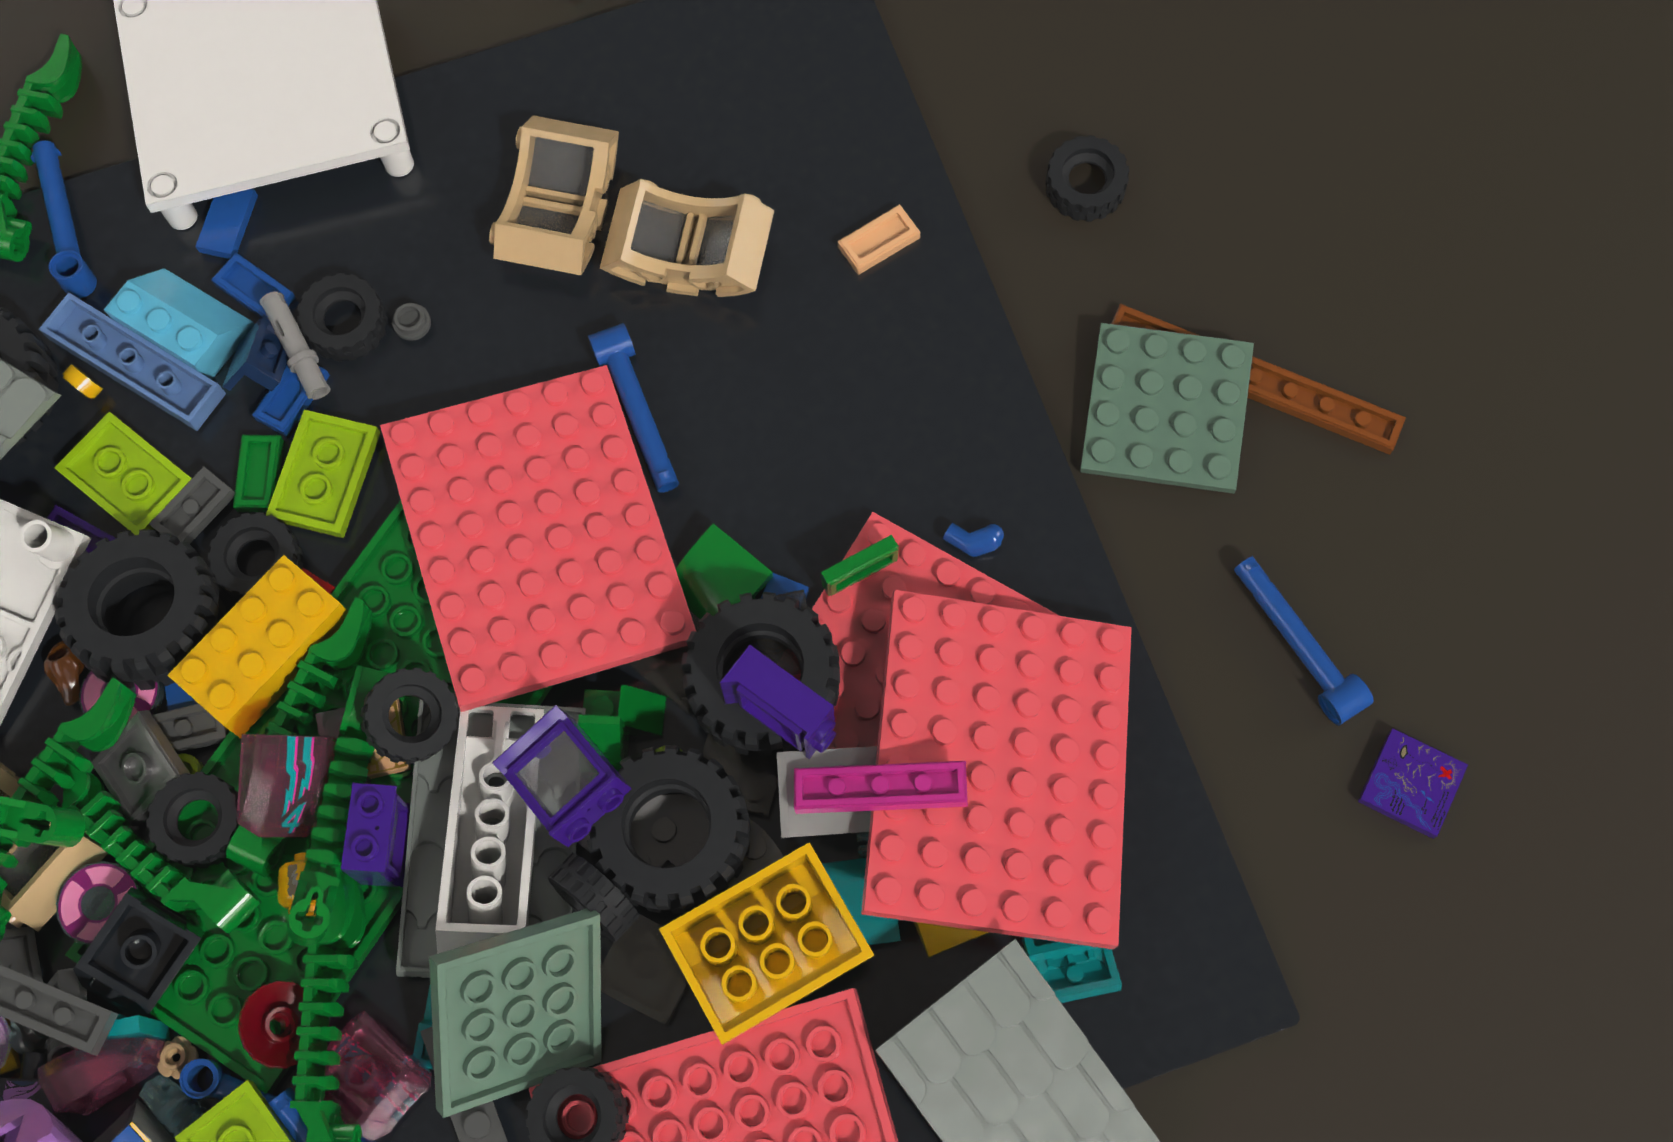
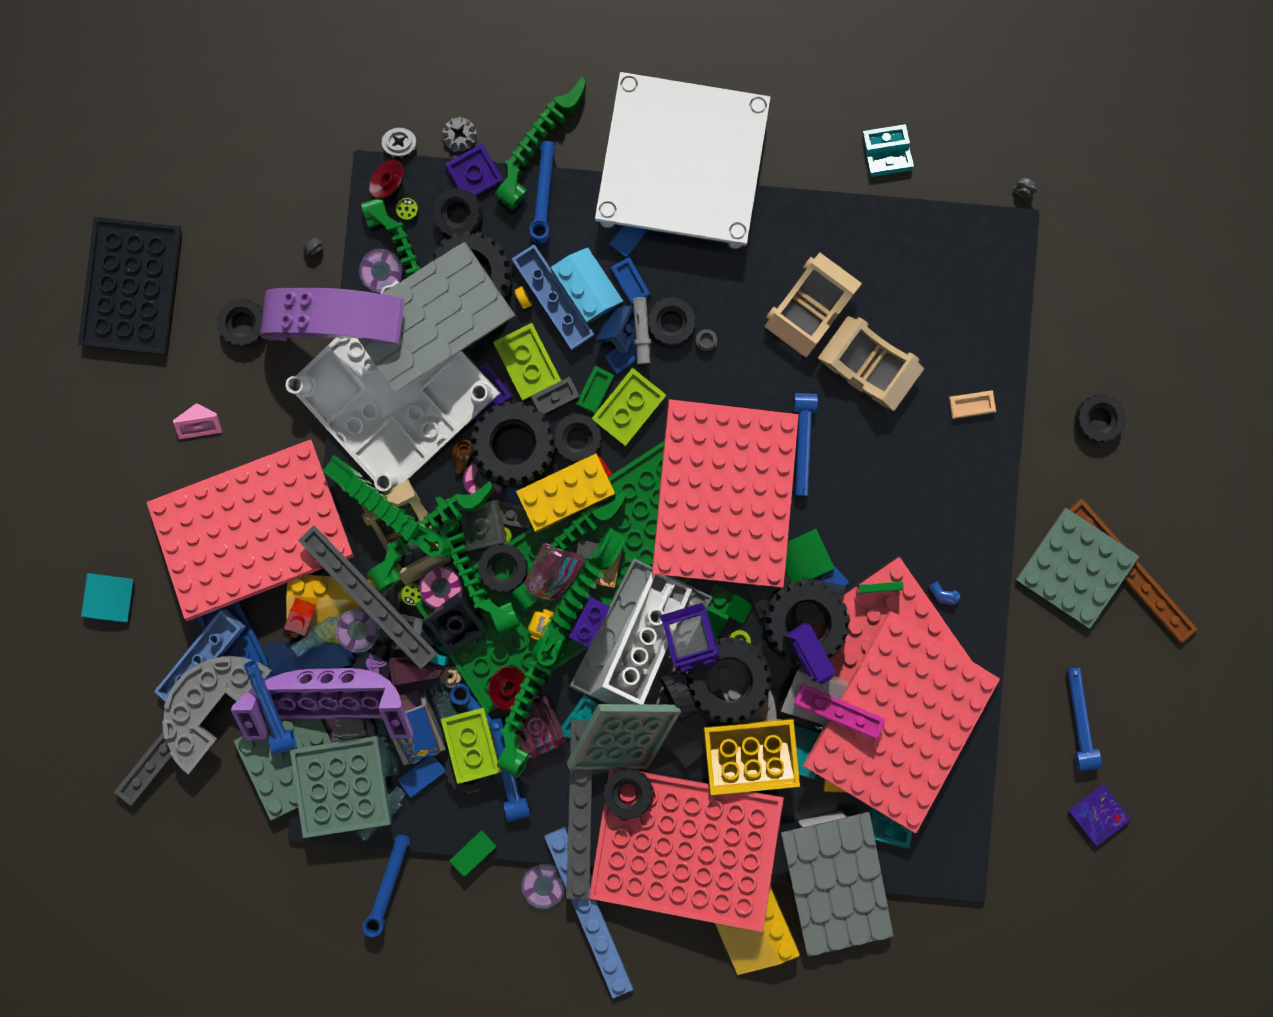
camera: 20 degrees right, 15 degrees up
black tyre [360,668,459,764] -> none
none -> lime tile [400,583,423,605]

